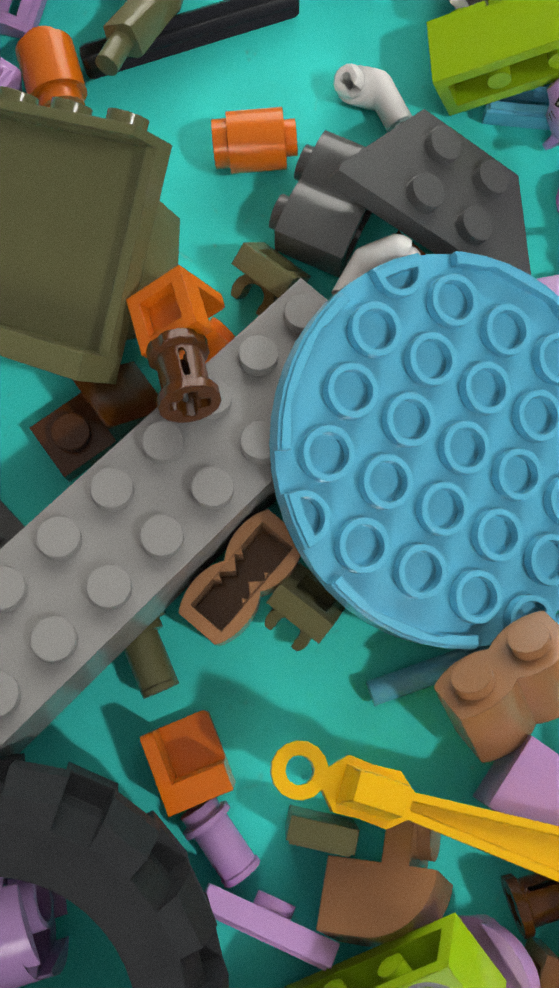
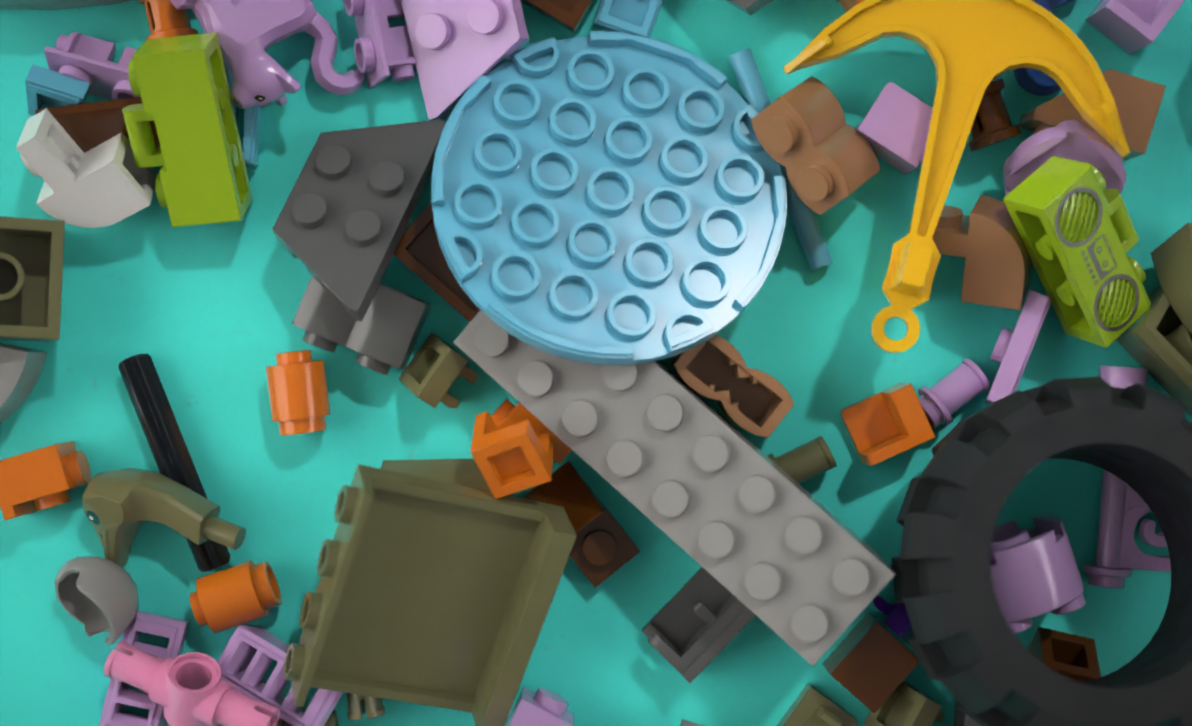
camera: 90 degrees left, 10 degrees up
reddish brown bush [146,328,222,423] -> none
olive tile [265,563,345,651] -> none
olive tile [285,805,360,858] -> none
white arm [332,233,421,296] -> none
white arm [333,63,412,133] -> none

